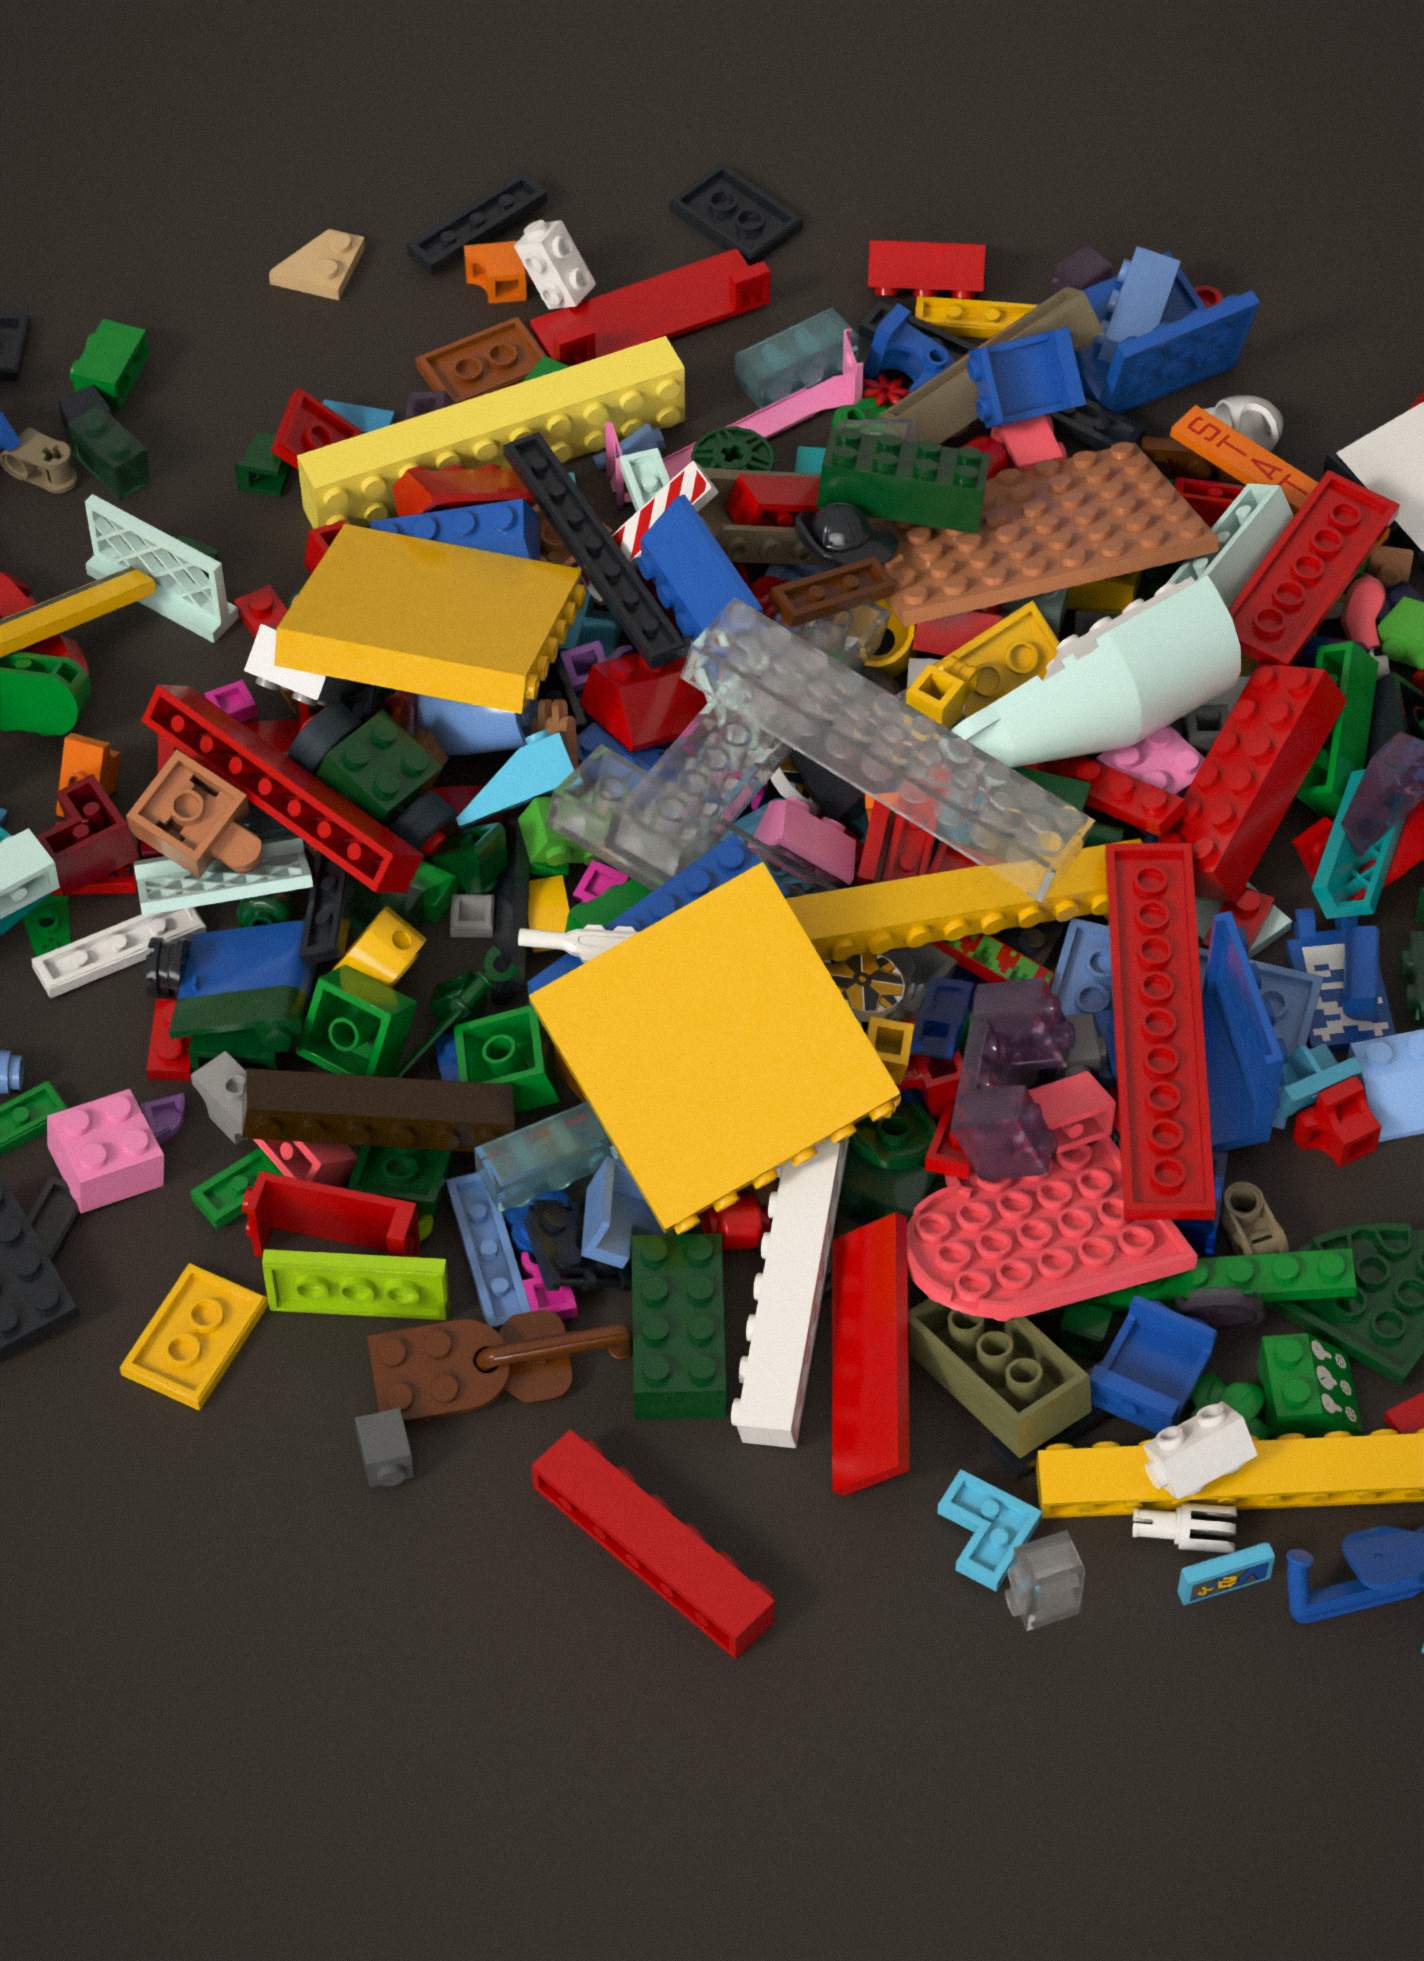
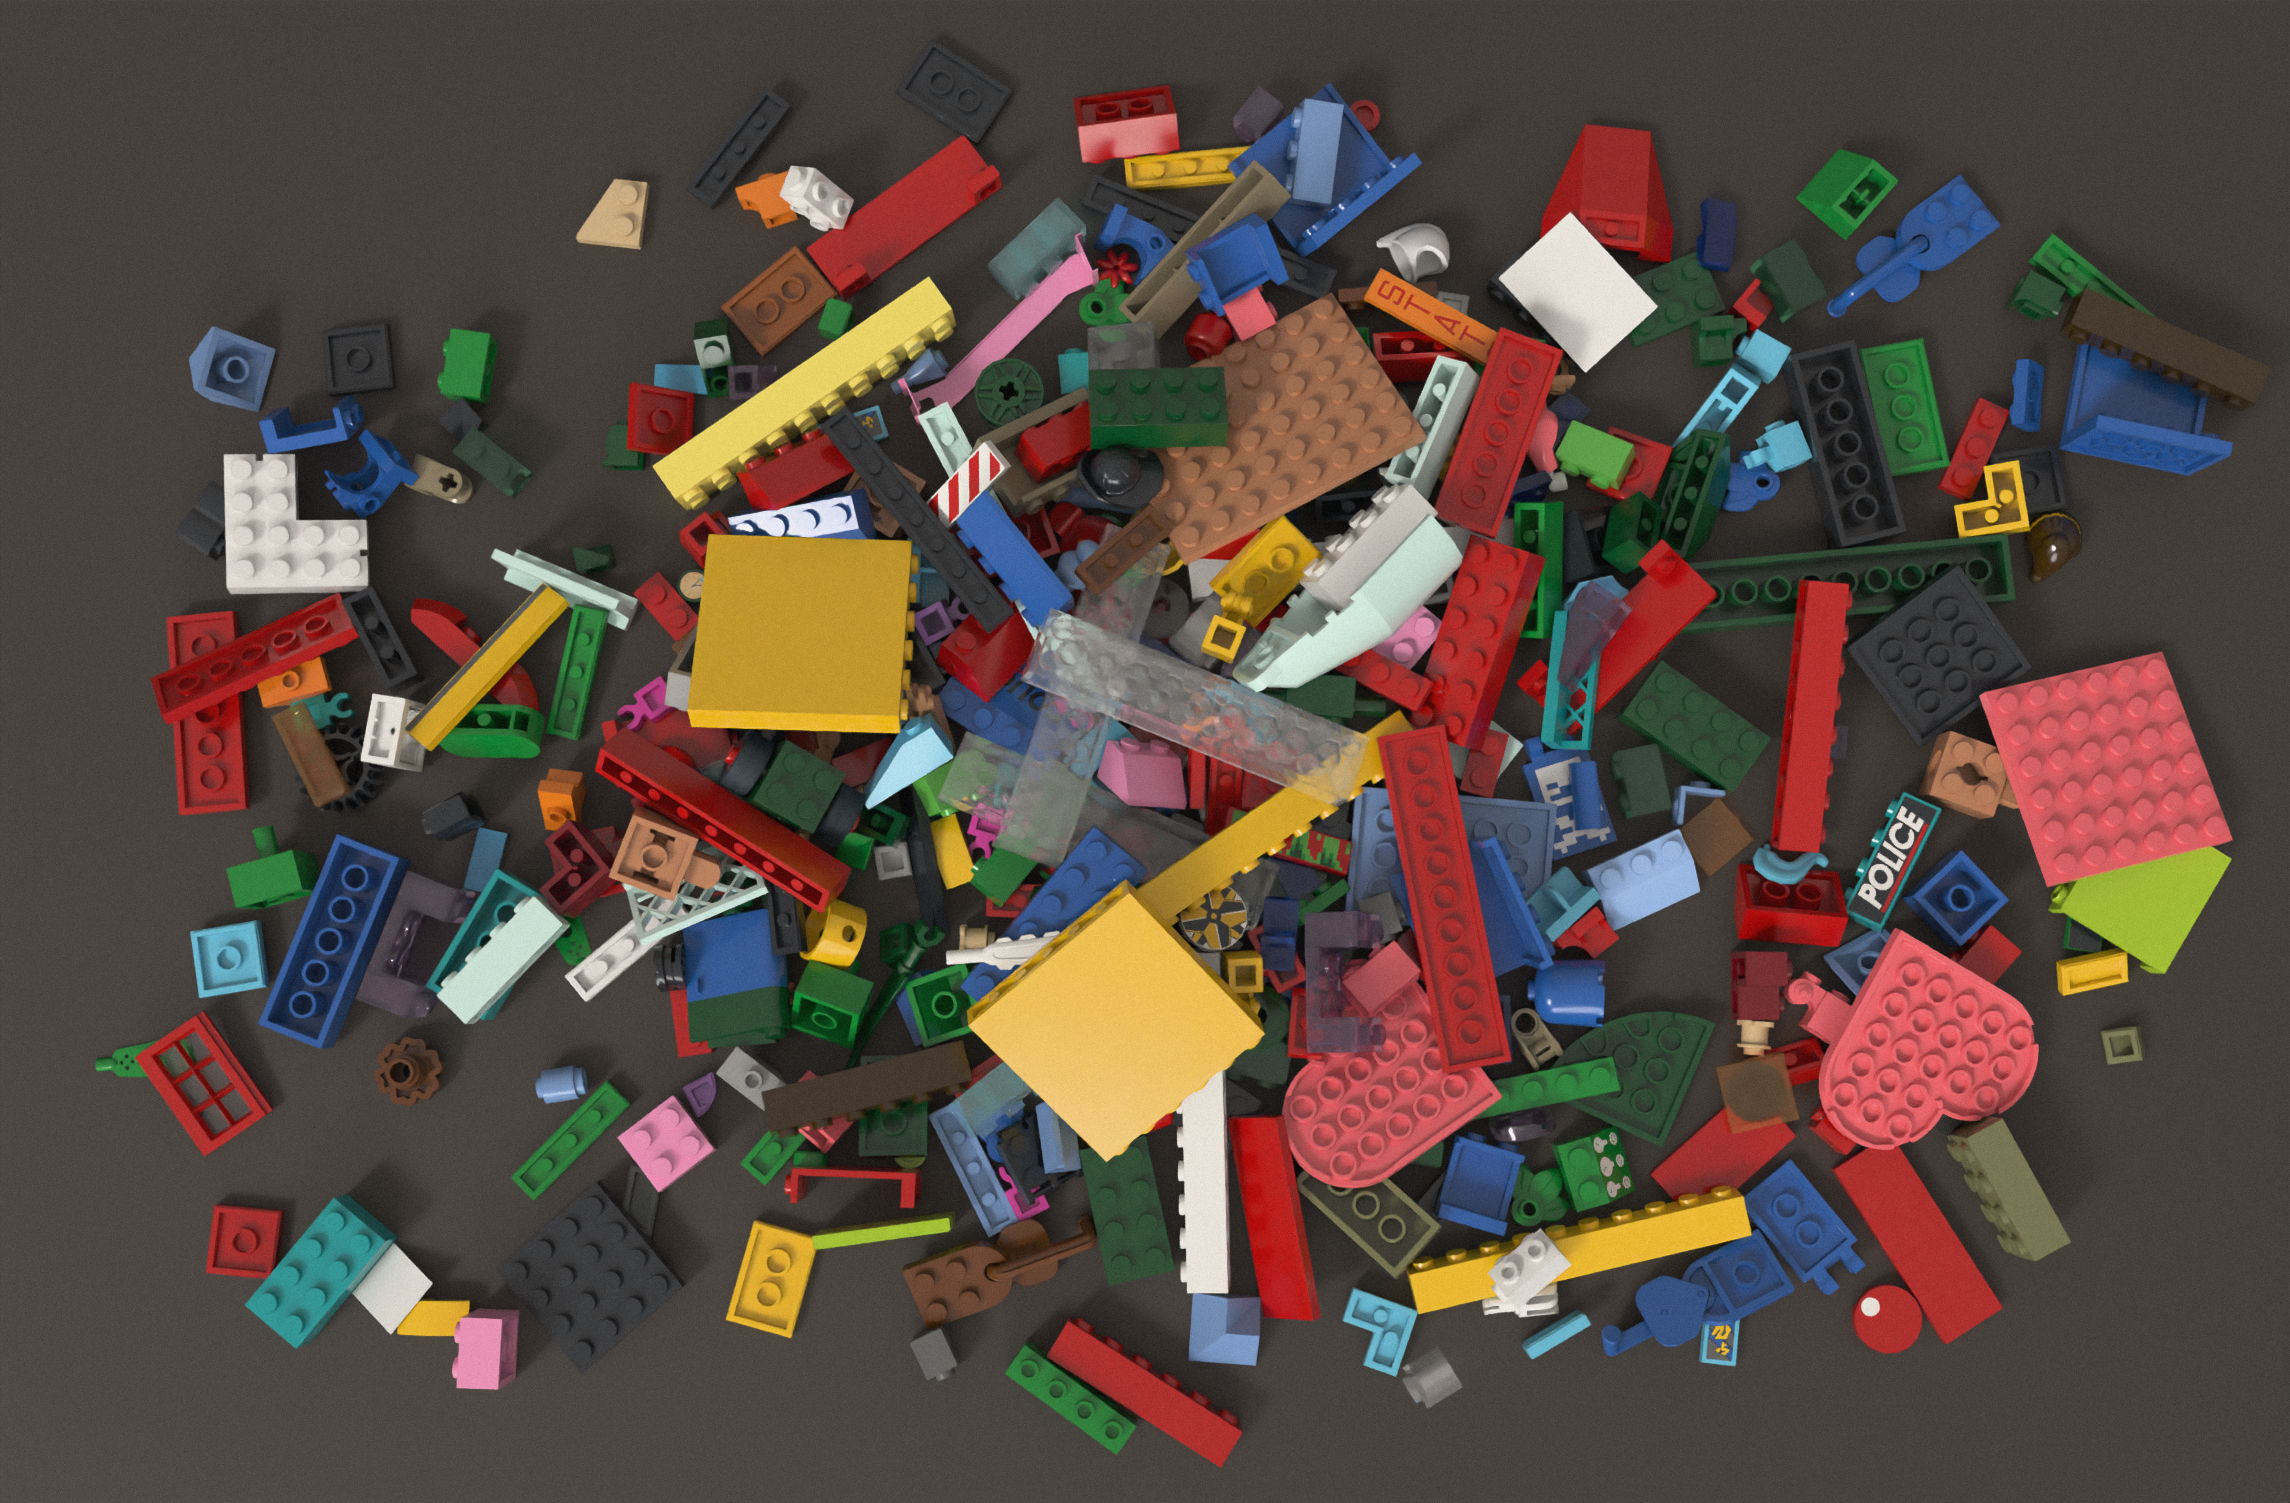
camera: 10 degrees left, 30 degrees up
none -> green tile [546,604,610,741]
none -> dark green slope [694,317,741,399]
none -> green brick [1005,1340,1137,1455]
none -> medium blue slope [1188,1293,1261,1366]
none -> blue cylinder [1528,959,1605,1027]

